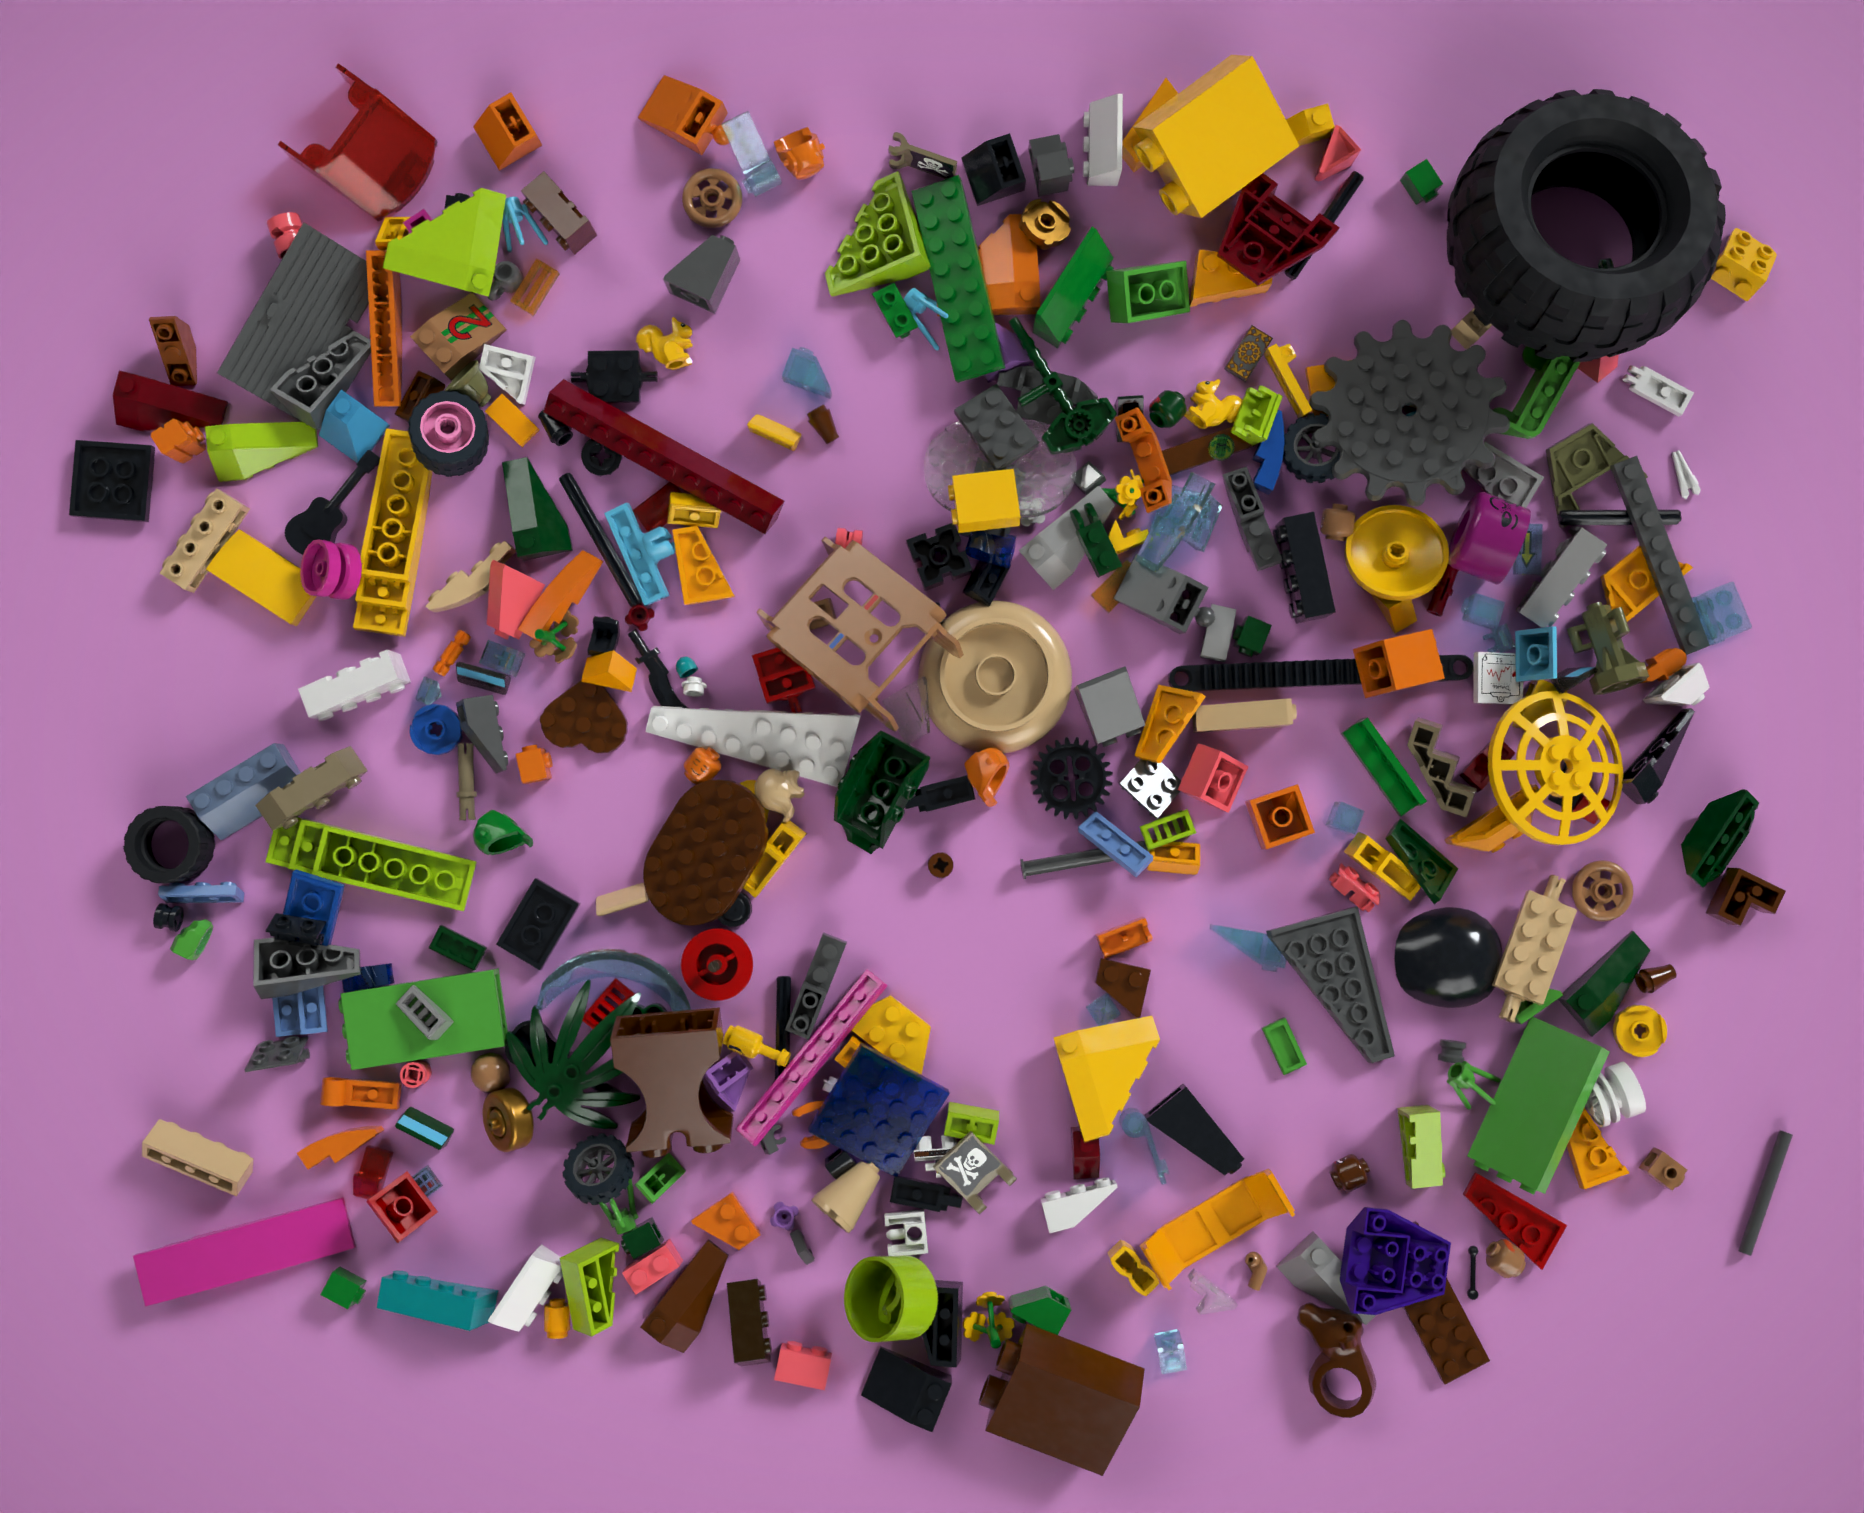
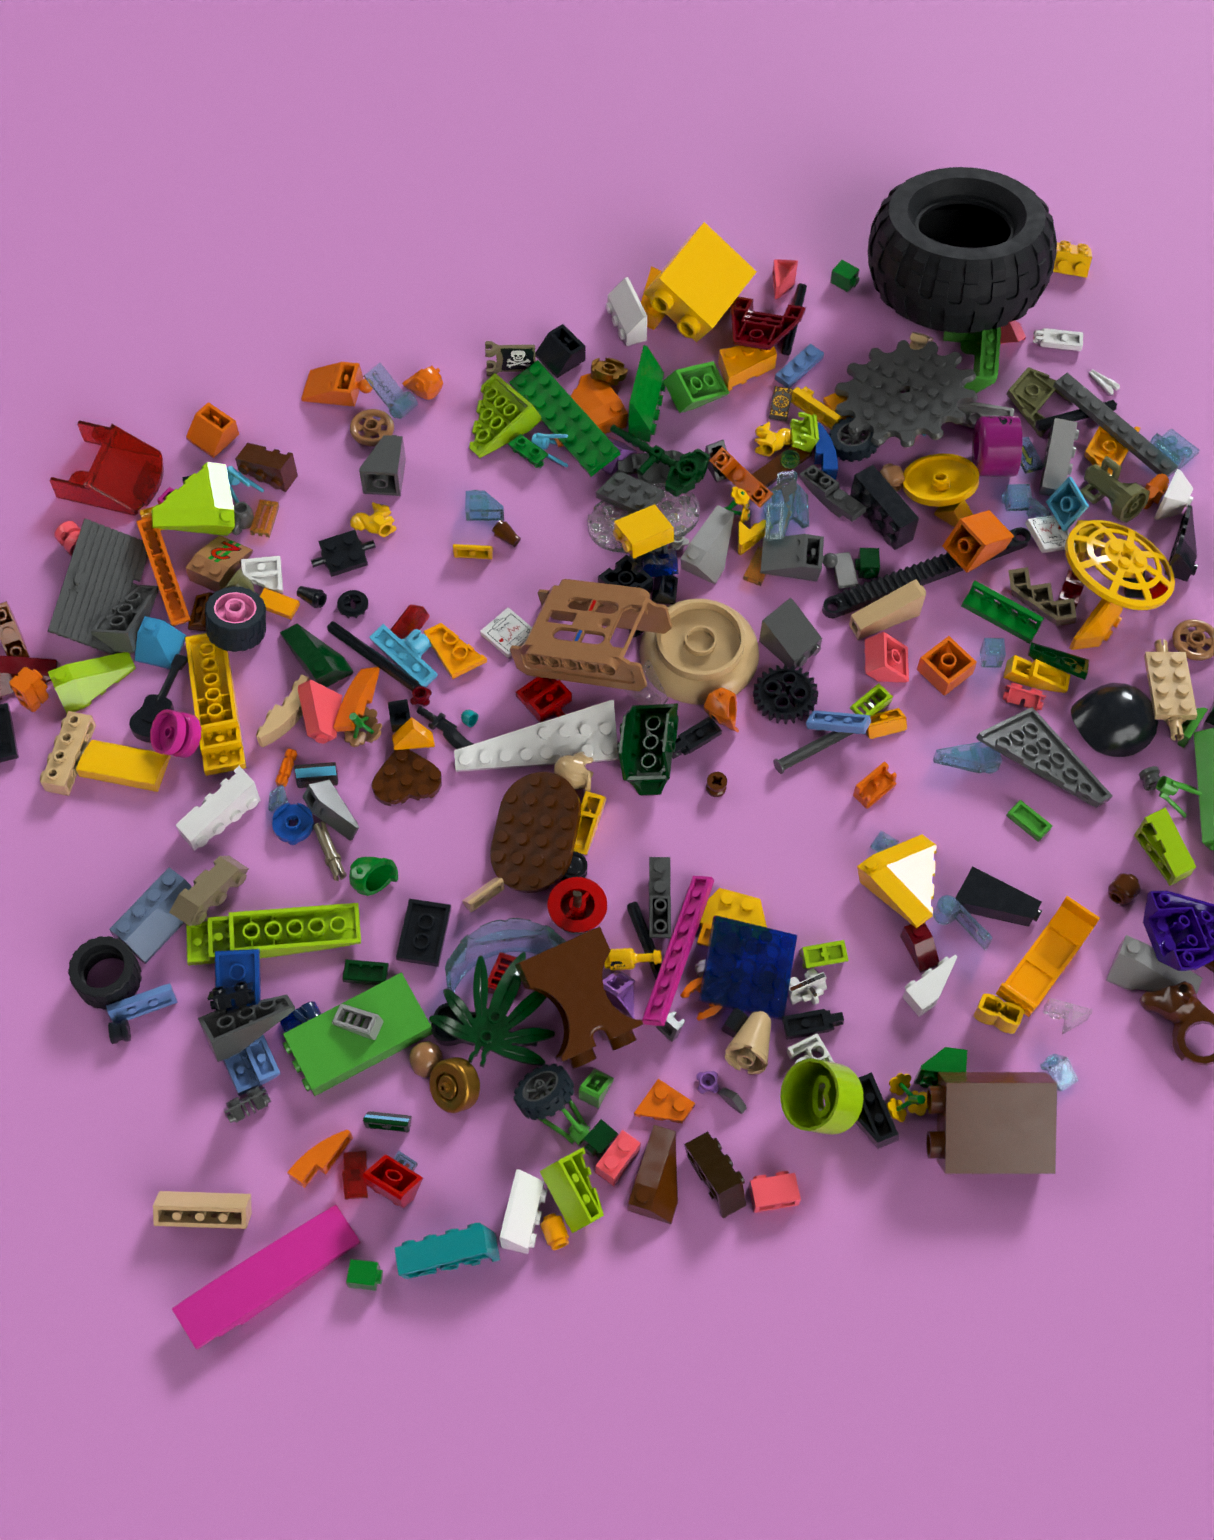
camera: 20 degrees left, 25 degrees down
bright green rock [170,919,213,960] -> none
orange plate [320,1077,402,1110] -> none
coral wheel [400,1060,432,1088] -> none
clear light blue slope [479,640,525,677] -> none
orange brick [516,745,553,784] -> none
dark red brick [543,379,785,534] -> none
yellow slope [667,492,721,528] -> none
white plate [681,677,707,697] -> none
orange head [683,747,722,785] -> none
black slope [861,1346,952,1432] -> none
flag [933,1131,1017,1214] -> none
dark grey brick [1028,134,1074,197] -> none
tile [1070,461,1106,495] -> none
dark green hinge [1070,503,1122,578] -> none
reddish brown wing [1095,958,1151,1018] -> none
hinge [1119,759,1181,819] -> none
light orange wing [1134,685,1206,763] -> none
dark green head [1149,390,1187,428] -> none
medium nougat arm [1245,1252,1268,1291] -> none
yellow slope [1286,103,1335,146] -> none
dark red pin [1427,564,1459,617] -> none
clear smoke slope [1550,667,1598,694] -> none
none -> white tile [480,607,532,658]
none -> dark grey piece [770,478,797,503]
none -> medium blue plate [775,343,824,388]

